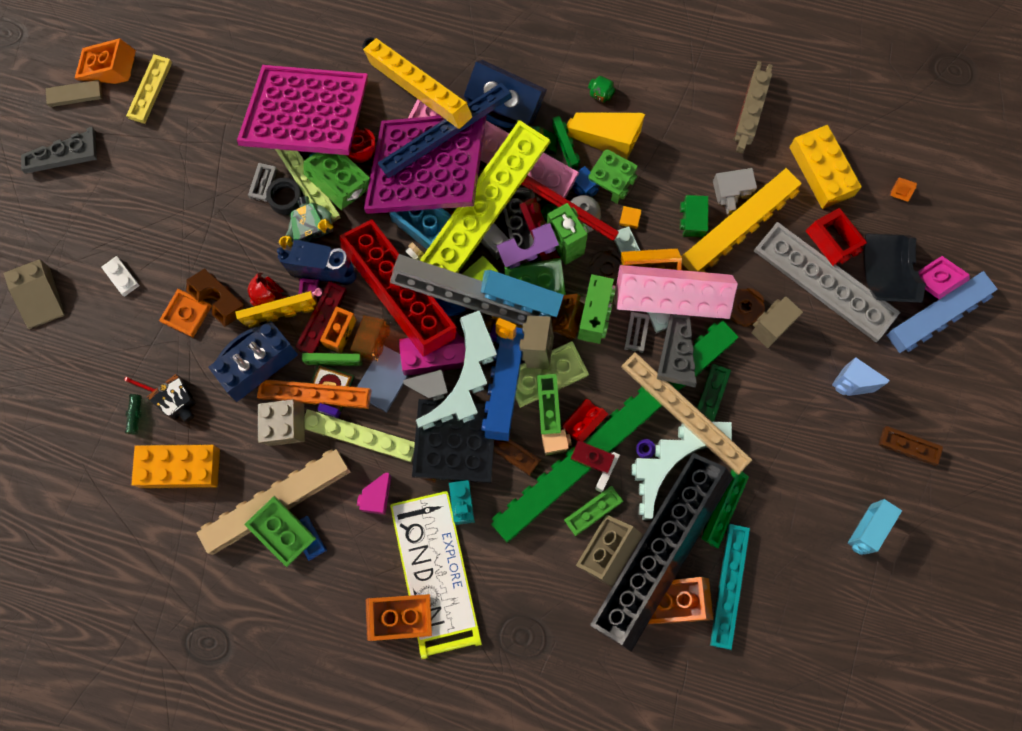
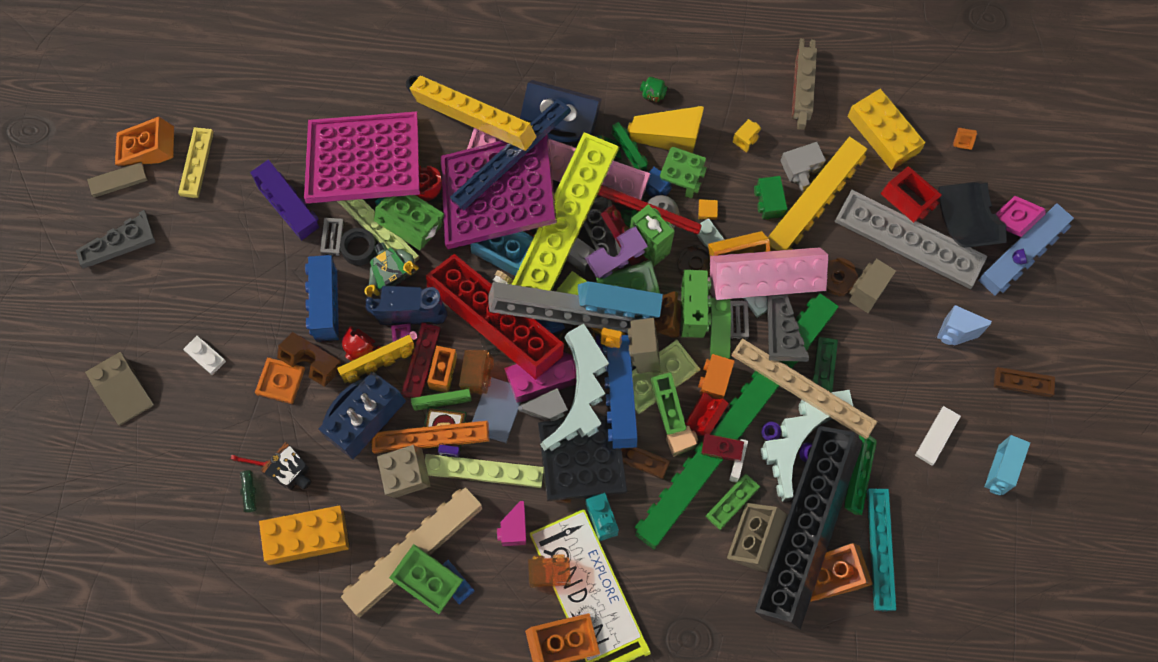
camera: 15 degrees left, 5 degrees down
none -> dark purple wedge [250,159,319,241]
none -> blue brick [305,255,339,342]
none -> clear orange brick [528,554,571,588]
none -> orange brick [698,354,735,399]
none -> bright green slope [709,298,731,359]
none -> yellow brick [733,119,761,153]
none -> dark purple plate [799,442,812,462]
none -> white tile [915,406,961,465]
none -> dark purple hinge [1012,248,1028,265]

